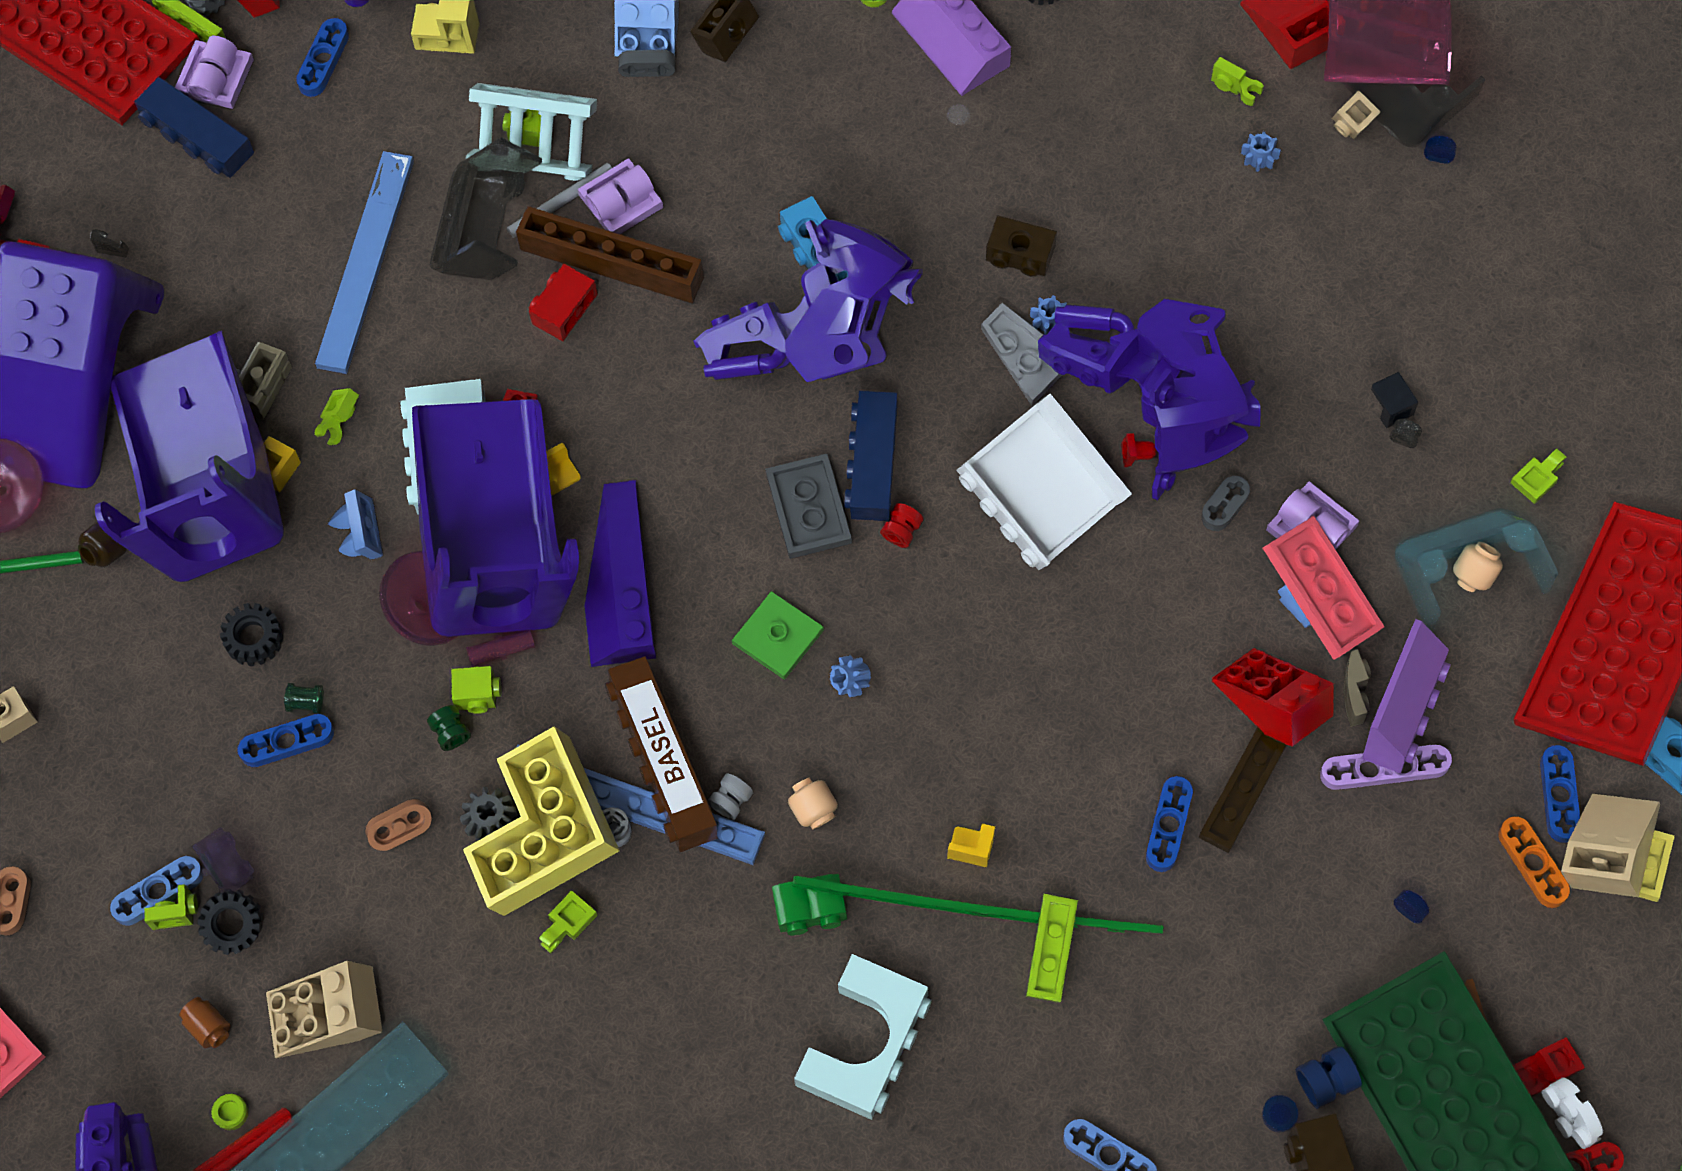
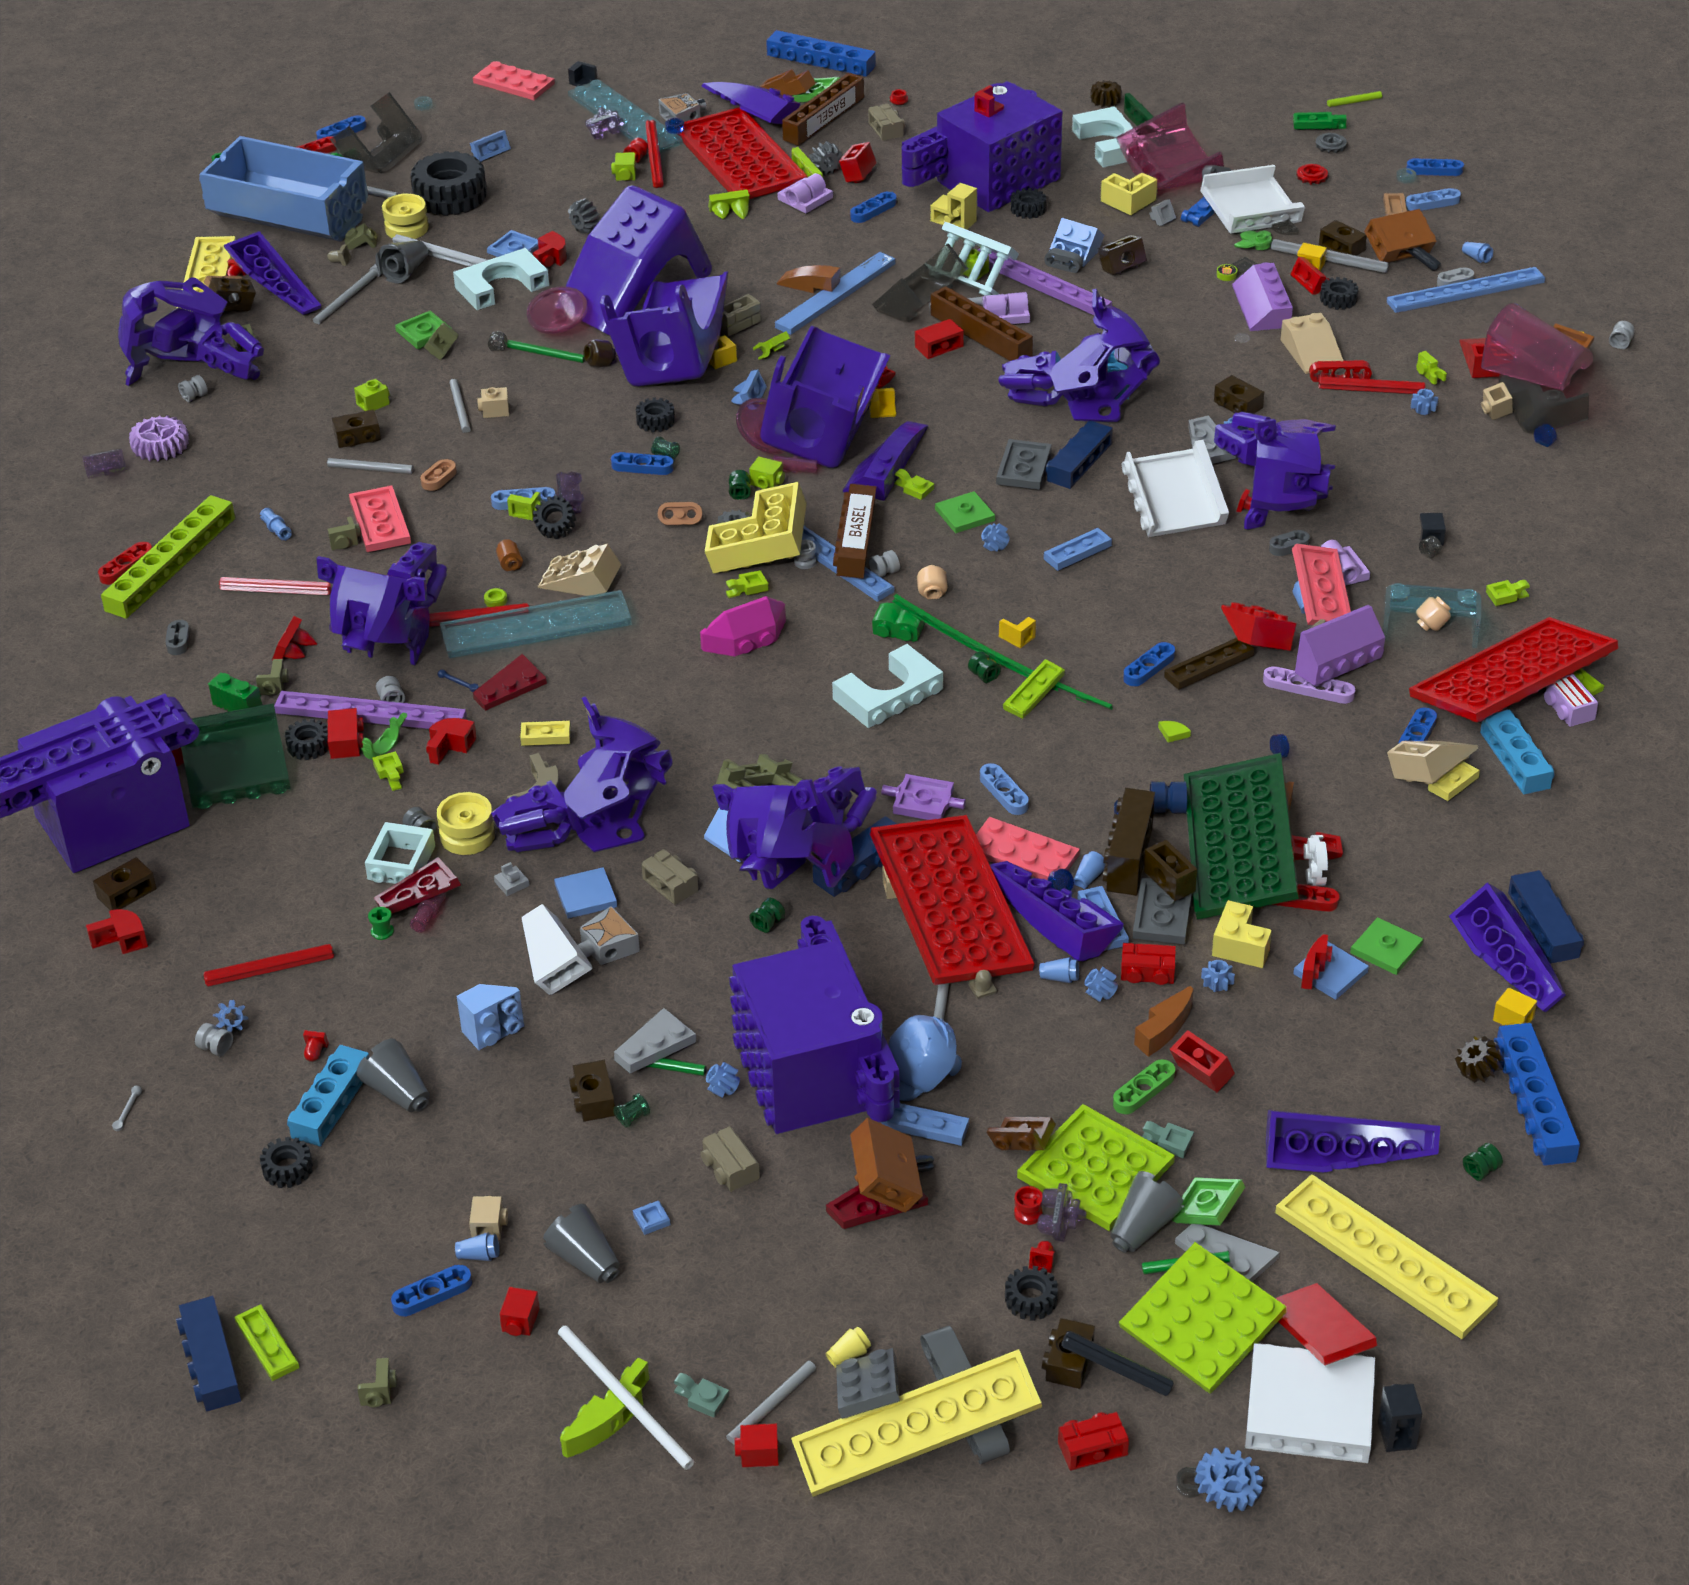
camera: 25 degrees right, 25 degrees down
dark blue brick [134,77,254,178] -> none
red wheel [880,503,924,548] -> none
orange beam [1499,817,1570,908] -> none
none -> dark pink wedge [700,596,786,656]
none -> lime tile [708,189,749,219]
none -> dark orange slope [777,265,840,293]
none -> lime plate [895,469,934,500]
none -> dark green wheel [968,651,1001,684]
none -> medium lavender plate [977,248,1112,315]
none -> medium blue plate [1044,528,1112,571]
none -> lime tile [1158,721,1191,743]
none -> tan slope [1281,313,1343,374]
none -> red beam [1309,360,1372,382]
none -> red axle [1318,376,1425,394]

